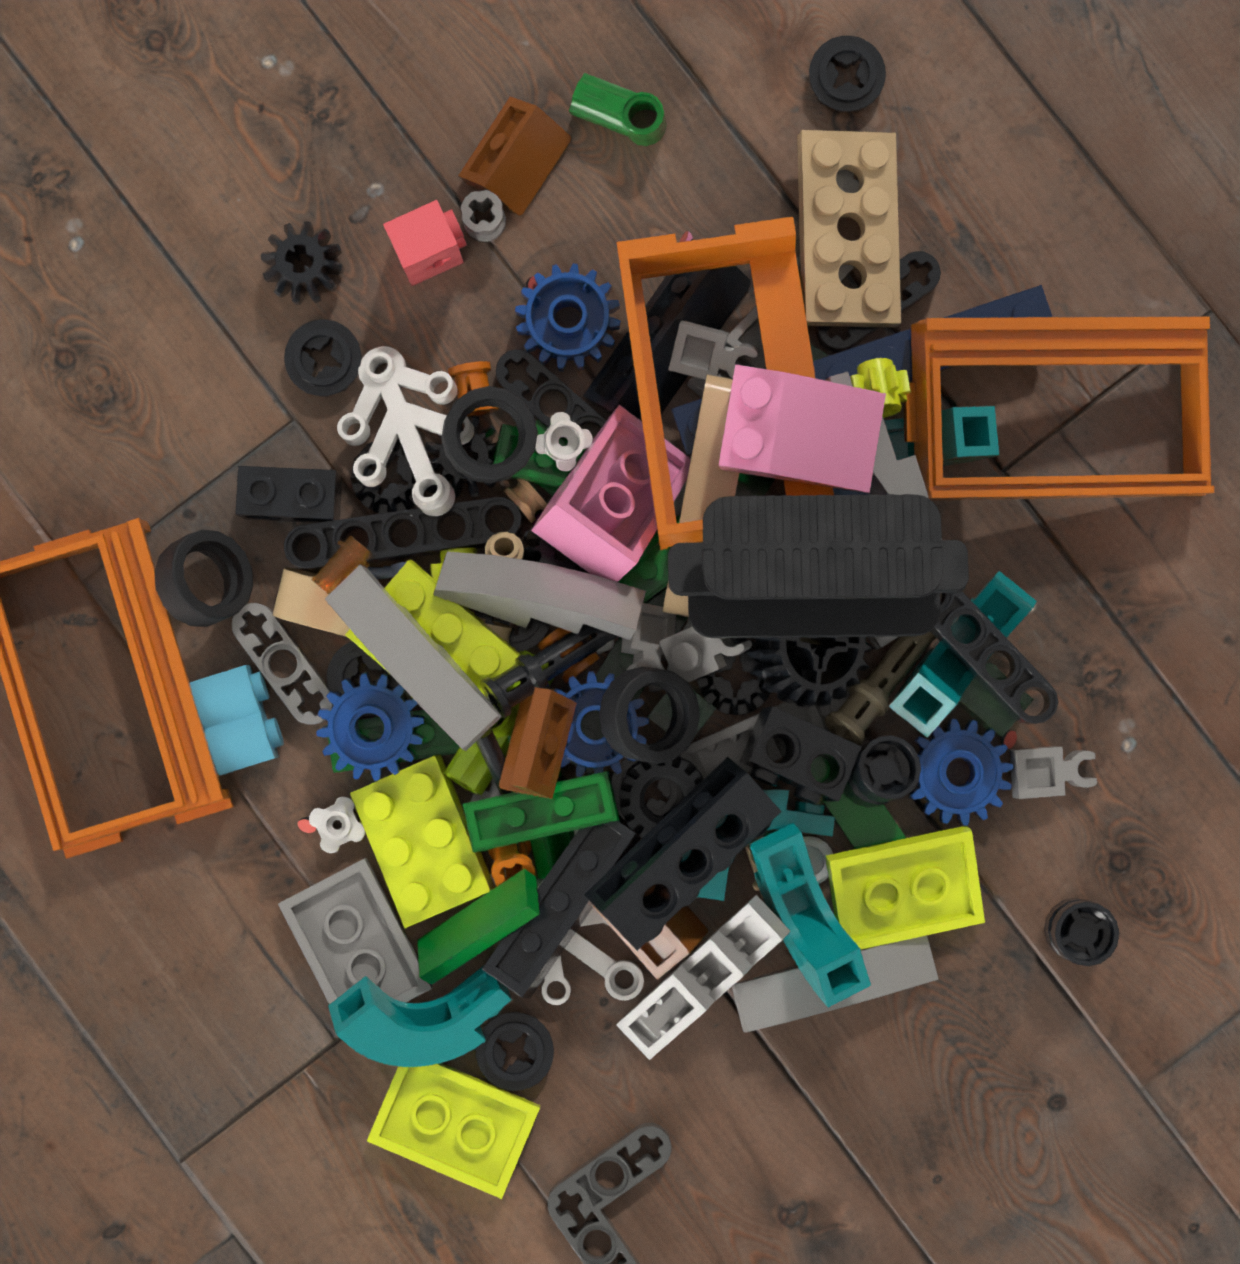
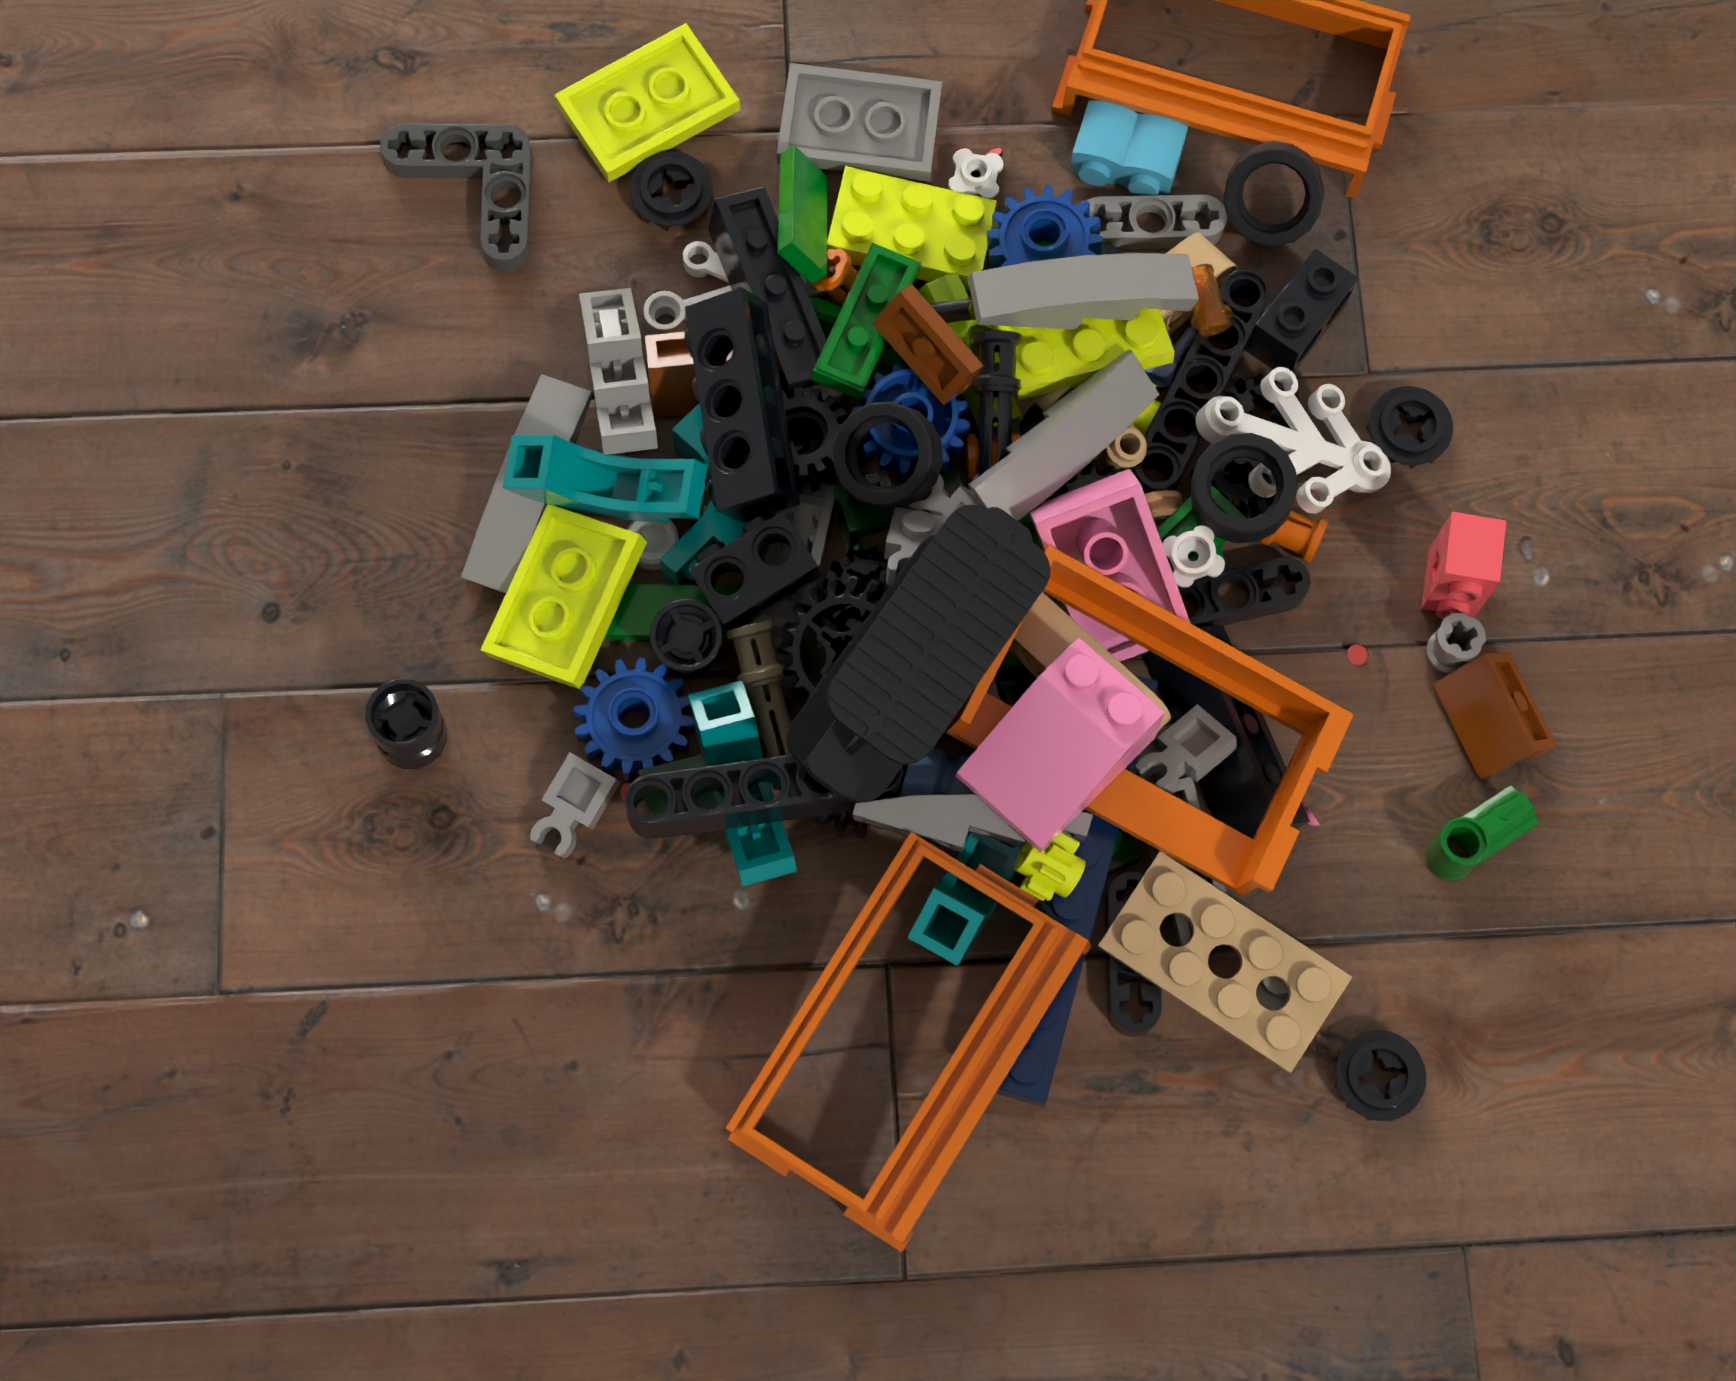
camera: 115 degrees right, 15 degrees down
black gear [261,221,344,305] -> none
teal arch [328,966,512,1067] -> none
blue gear [515,263,621,372] -> none

